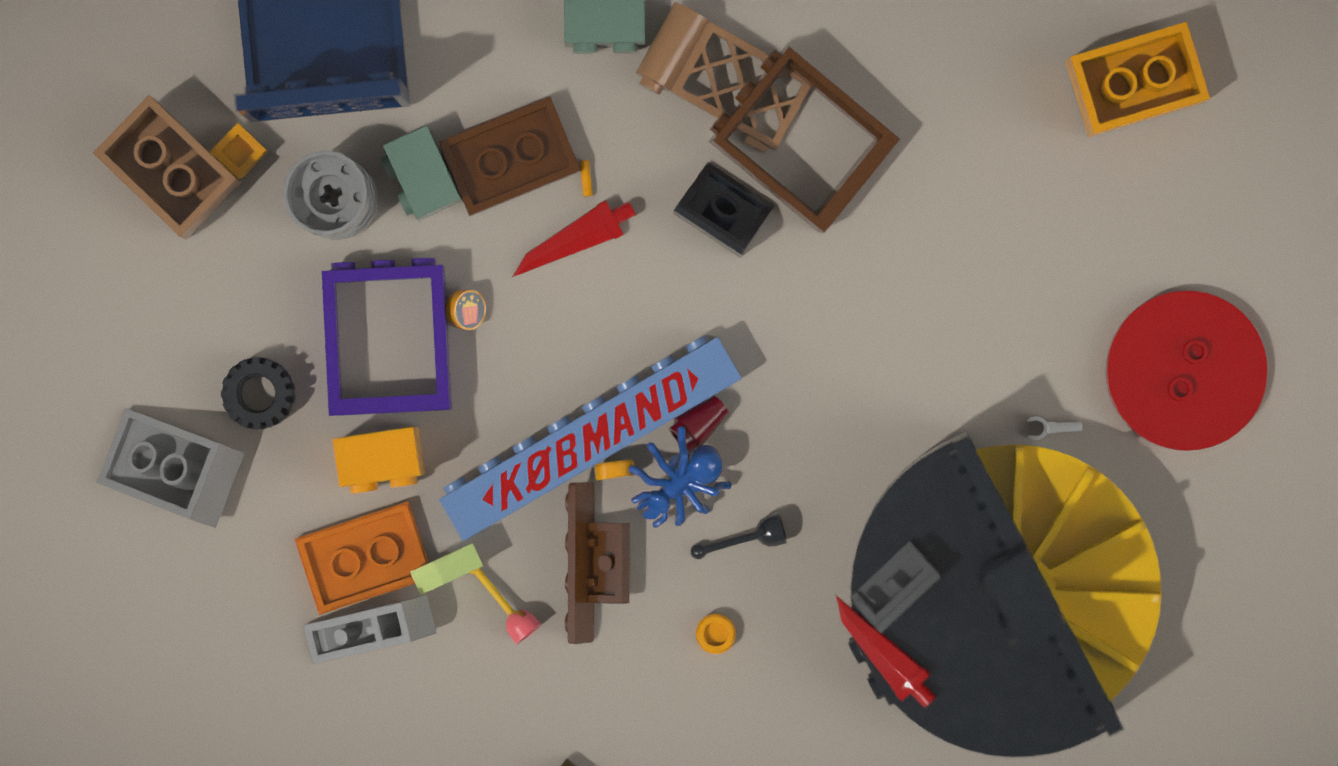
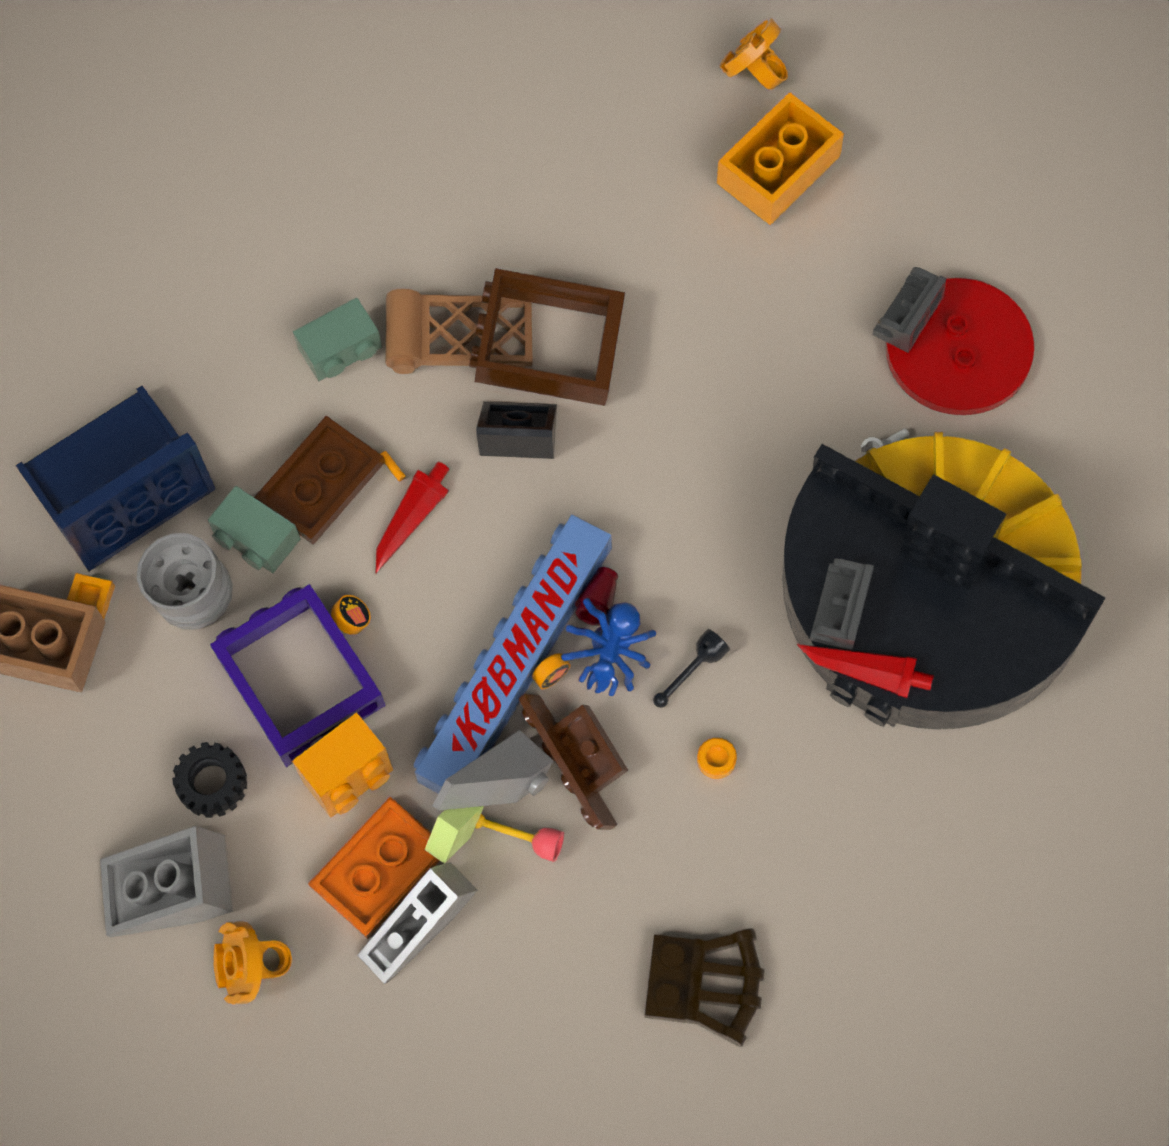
camera: 30 degrees left, 20 degrees down
none -> light orange tile [213,921,292,1005]
none -> light grey slope [433,730,554,811]
none -> dark grey hinge [873,267,947,353]

